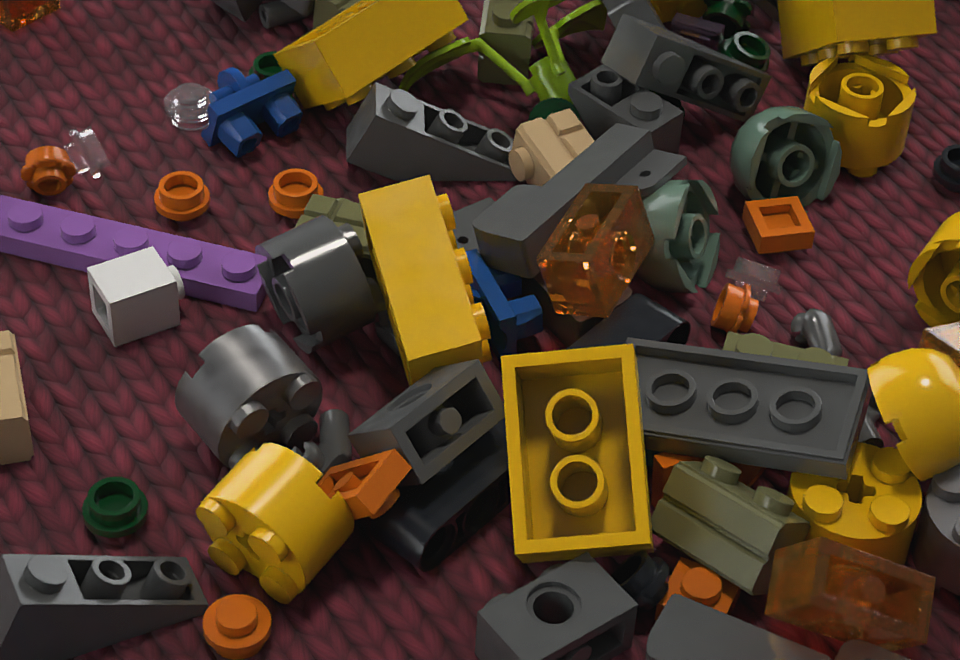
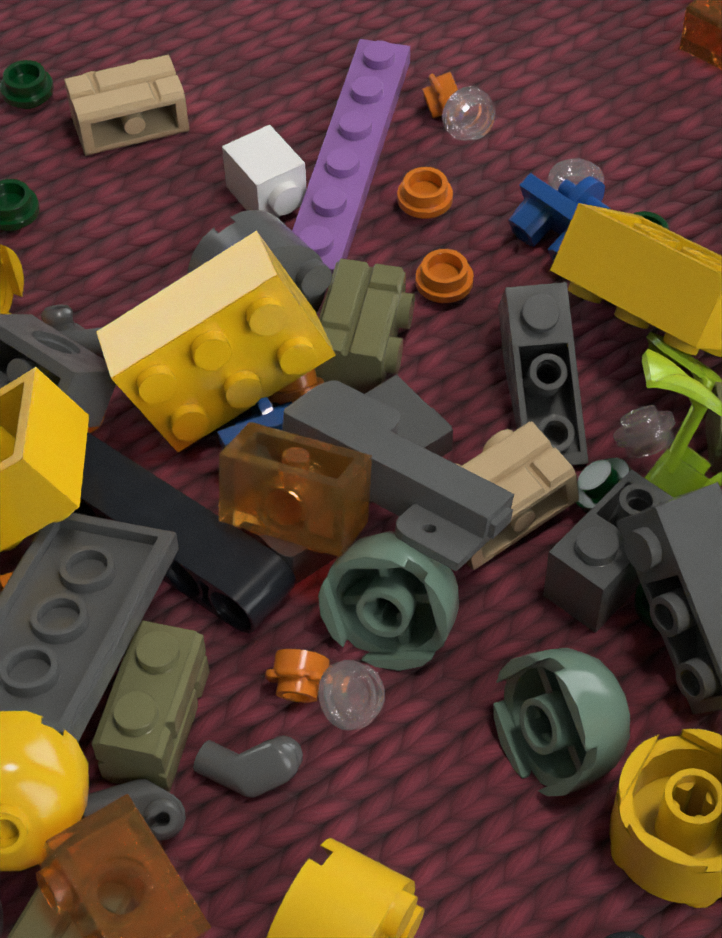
camera: 90 degrees right, 10 degrees up
flat silver brick [175,325,323,469] -> none
orange plate [742,196,815,254] -> none
none -> clear plate [613,405,676,459]

